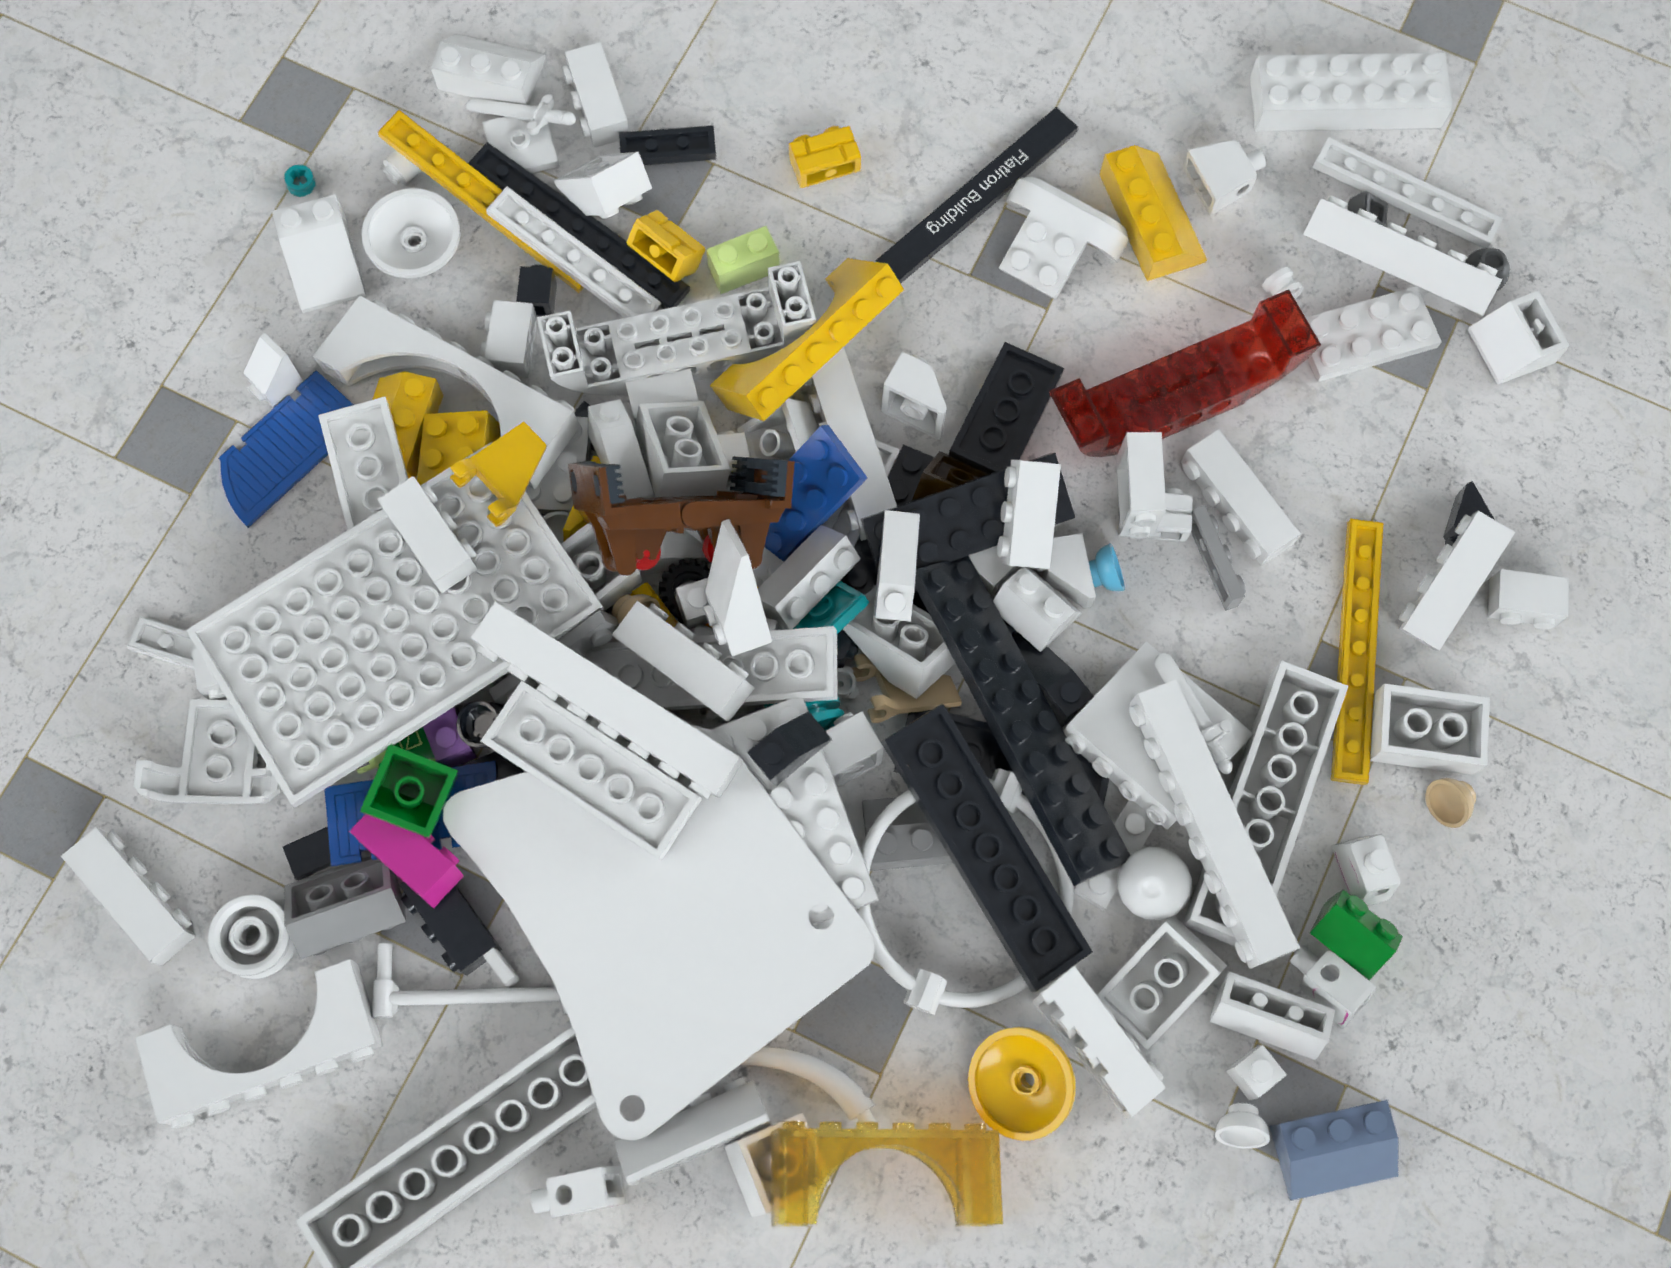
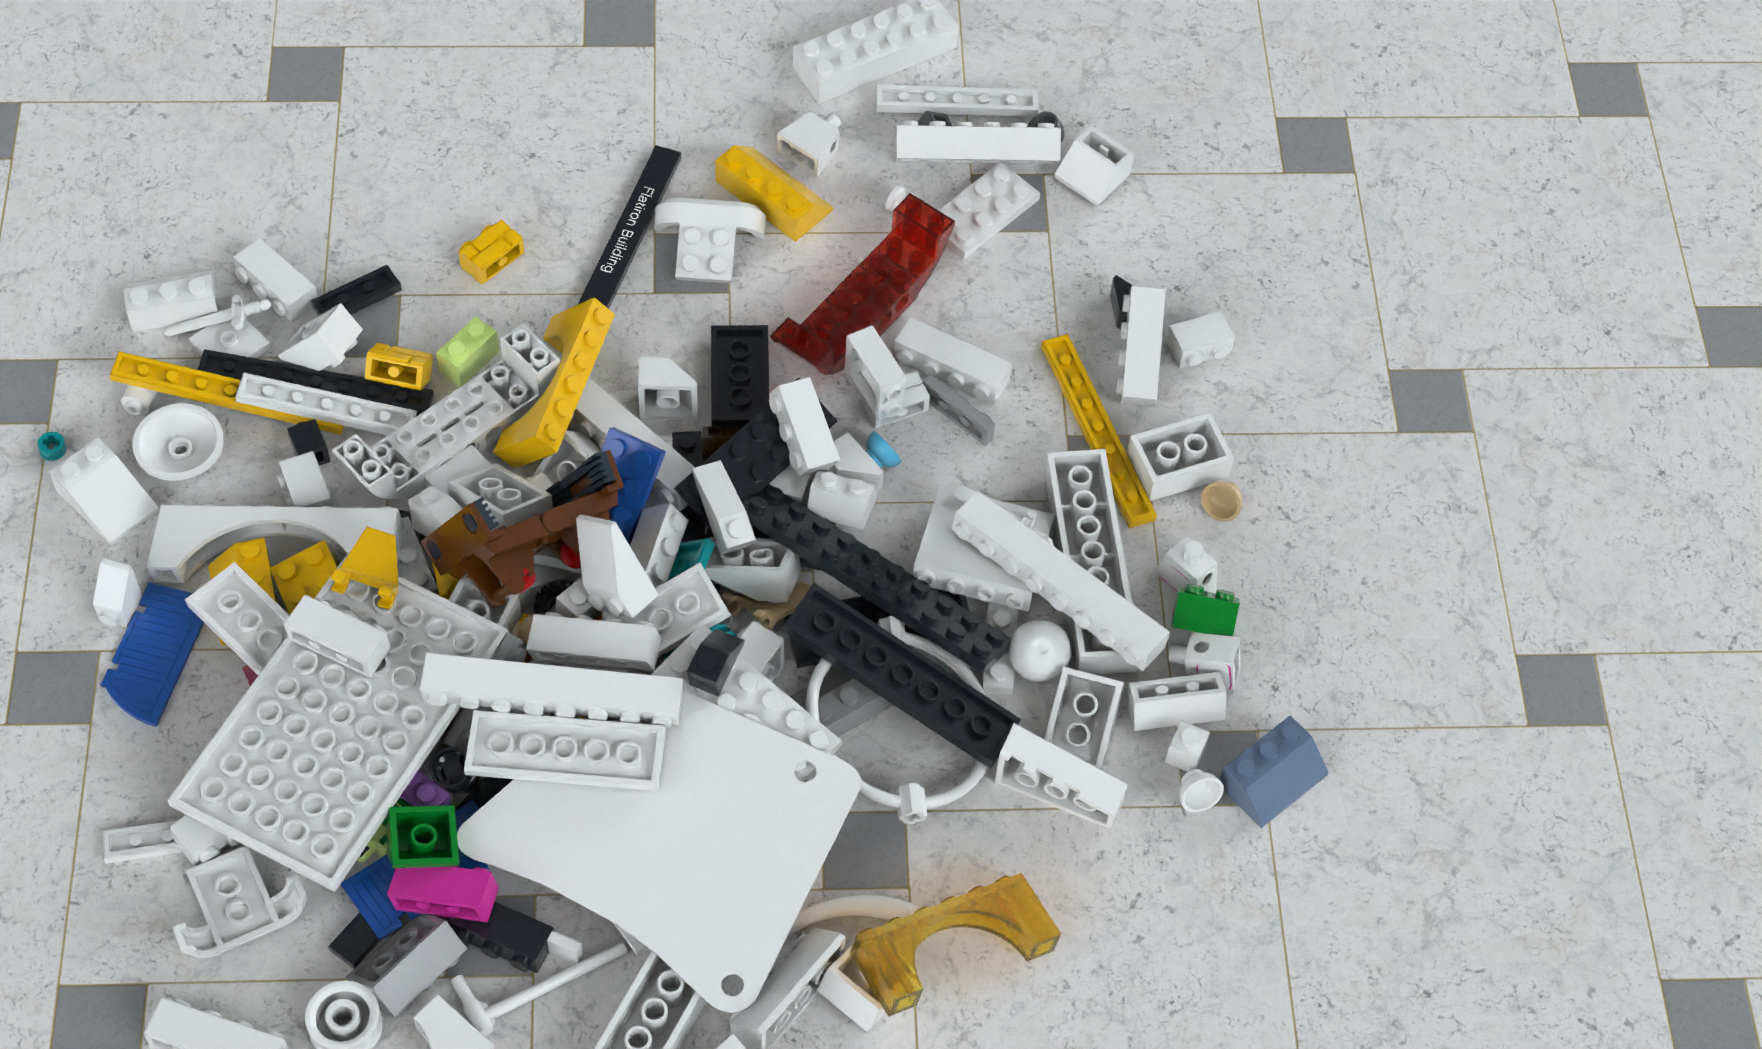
camera: 30 degrees left, 15 degrees down
yellow dish [968,1027,1076,1141] -> none
black slope [1012,632,1094,727] -> none

